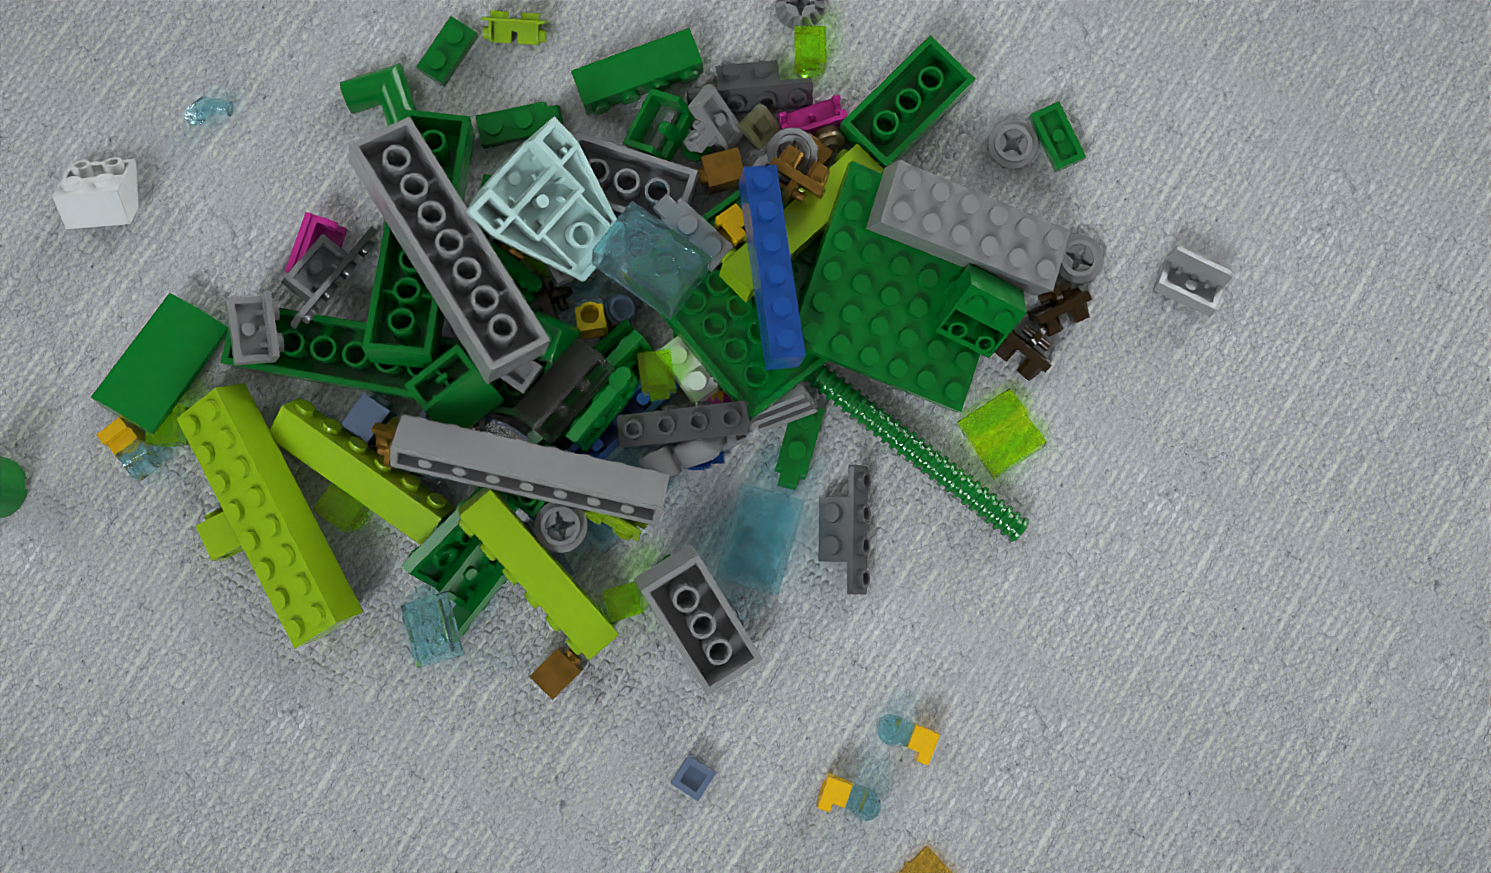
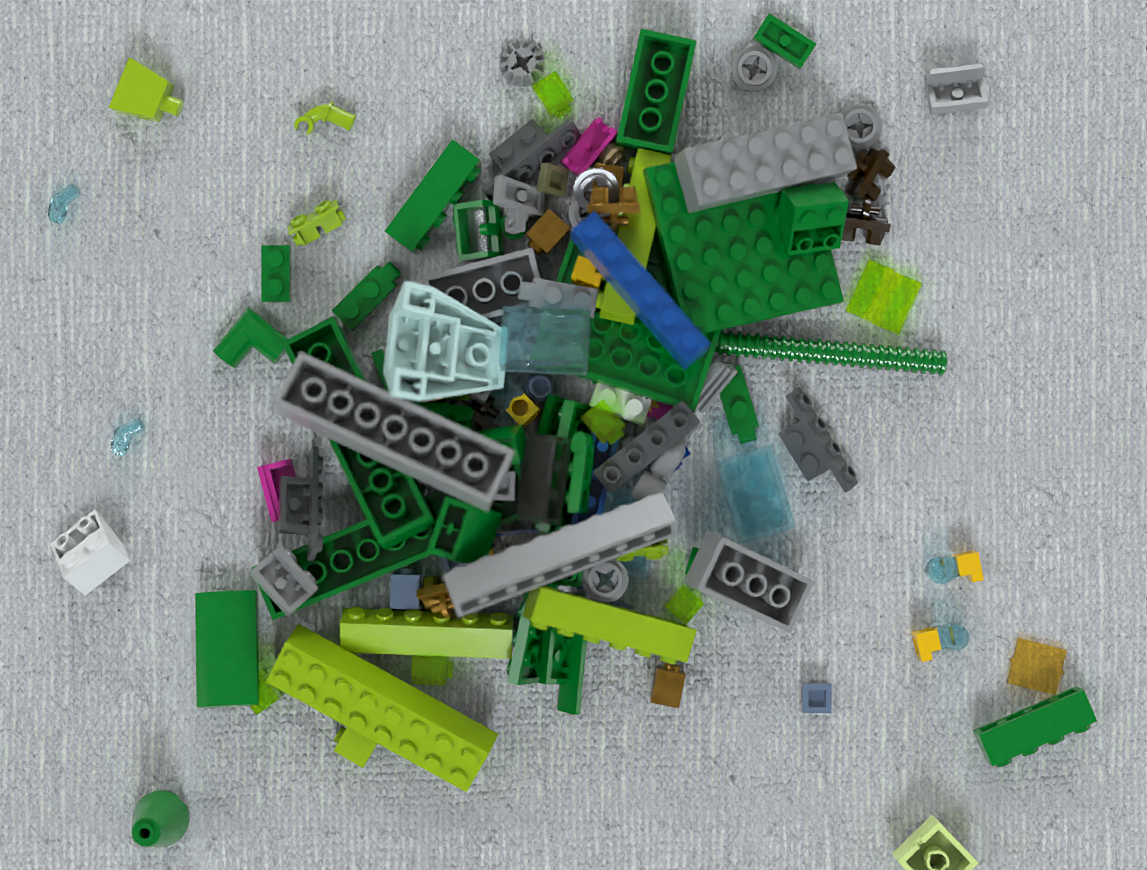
camera: 25 degrees left, 5 degrees up
leg [96,417,162,482] -> none
clear light blue plate [401,591,464,668] -> none

